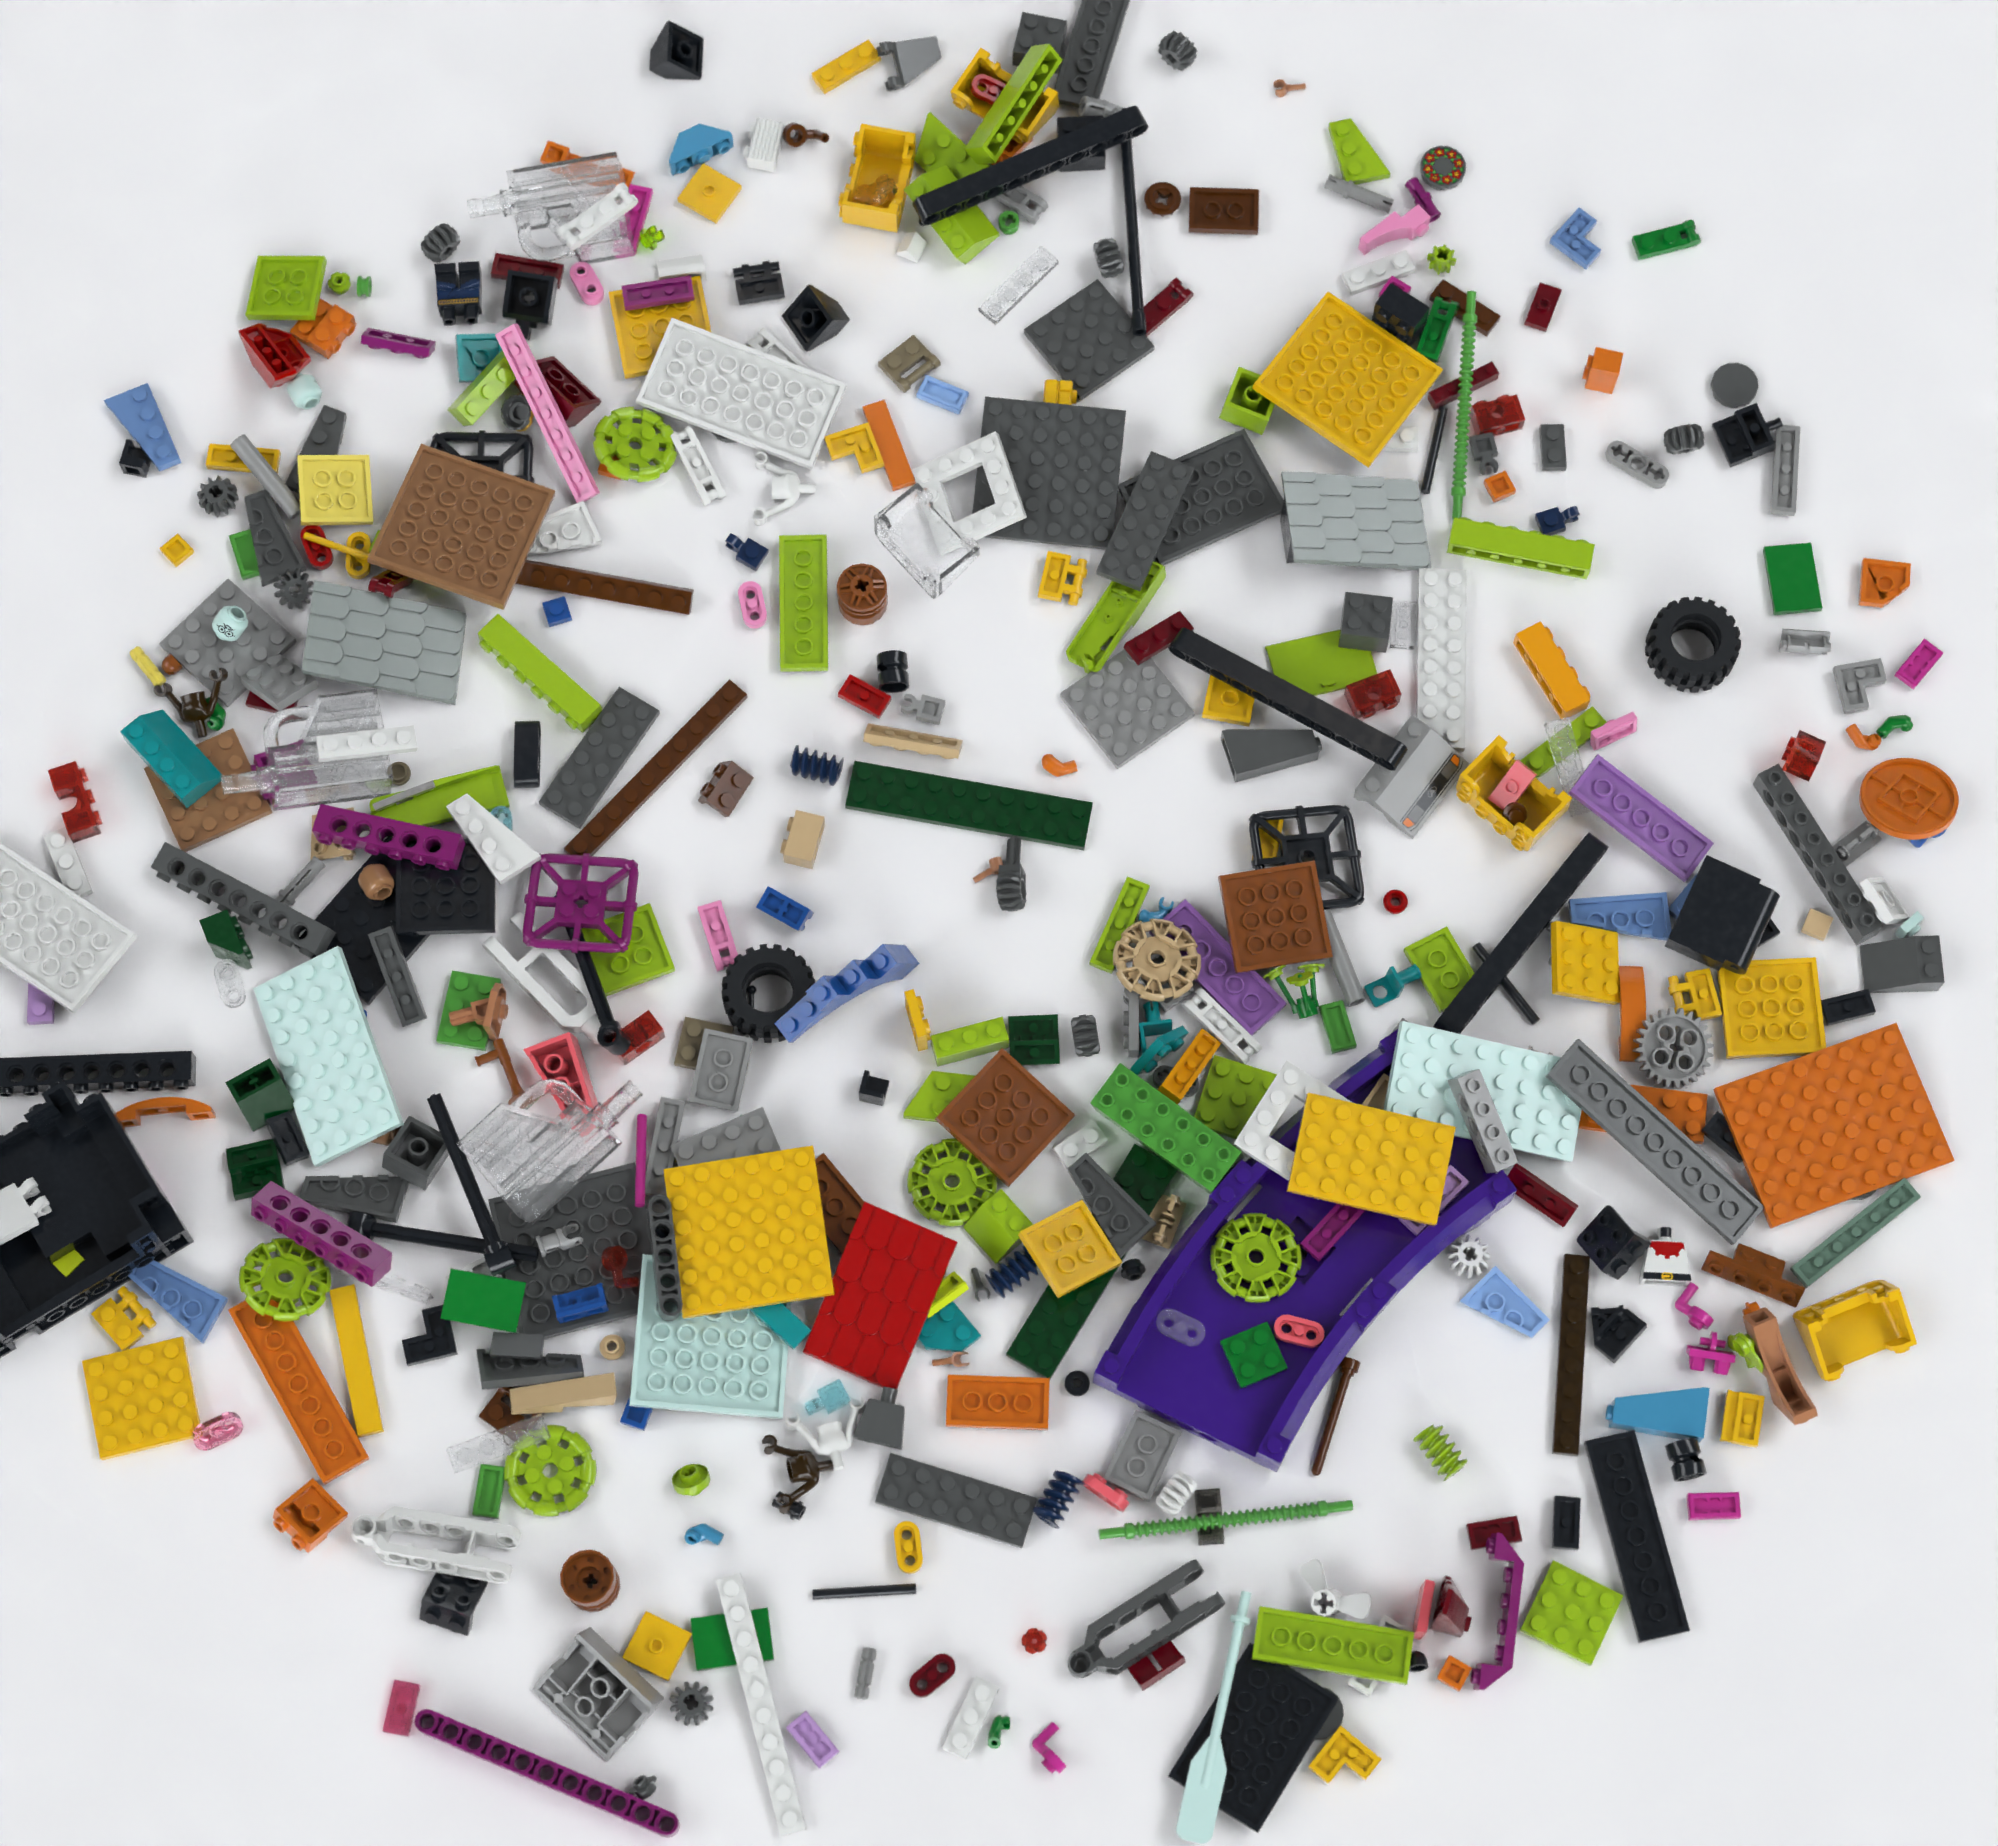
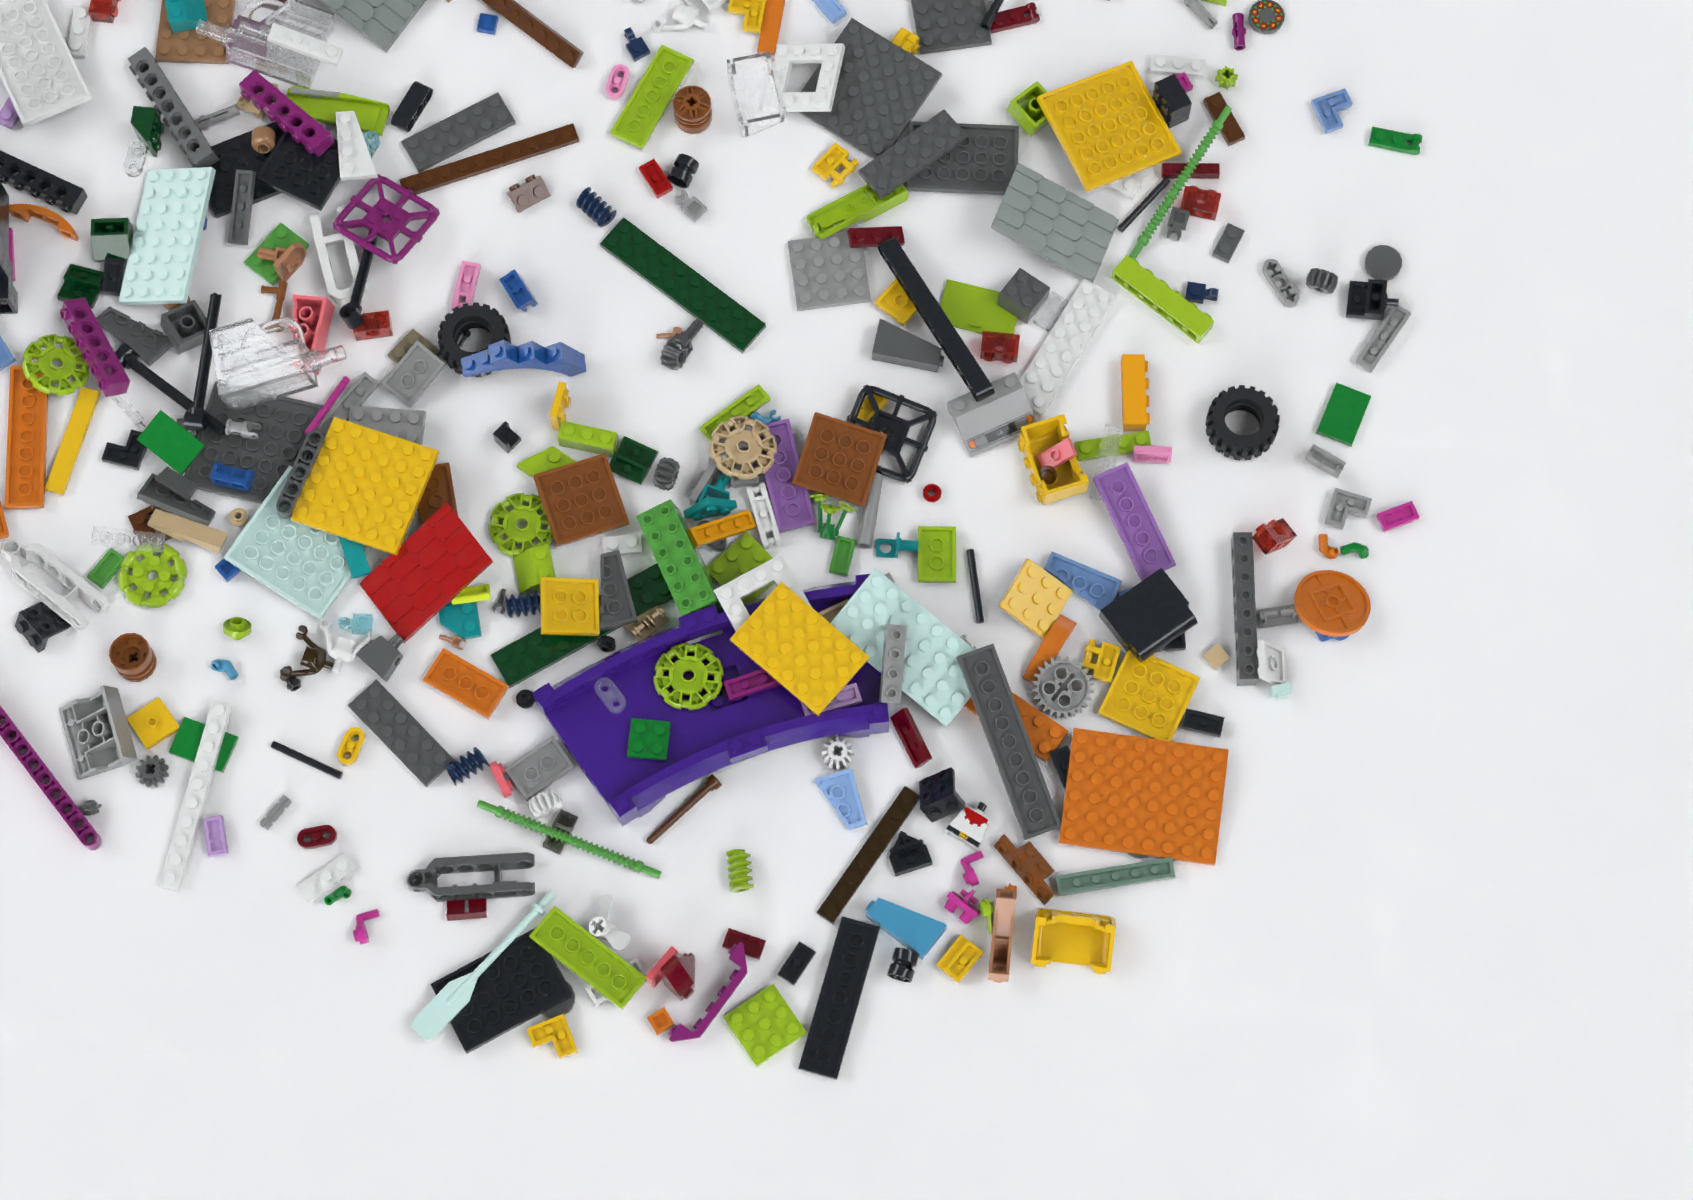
camera: 30 degrees right, 0 degrees up
dark tan plate [386,762,411,786] -> none
lime brick [478,614,602,733] -> none
lime plate [582,903,676,997] -> none
clear red plate [601,1246,639,1289] -> none
tan brick [780,810,825,869] -> none
tan plate [863,723,963,759] -> none
clear red plate [1021,1628,1047,1654] -> none
orange arm [1042,754,1077,777] -> none
coral plate [1274,1314,1325,1348] -> none
bright pink slope [1358,204,1431,255] -> none
black hinge [1409,1651,1428,1672] -> none
green plate [1416,296,1459,363] -> none
black beam [1433,832,1609,1034] -> none
orange plate [1483,471,1516,503] -> none
dark red plate [1524,282,1562,332] -> none
orange brick [1582,347,1623,394] -> none
dark pink plate [1686,1492,1741,1520] -> none
orange plate [1859,558,1911,608] -> none
dark grey slope [1860,935,1945,993] -> none

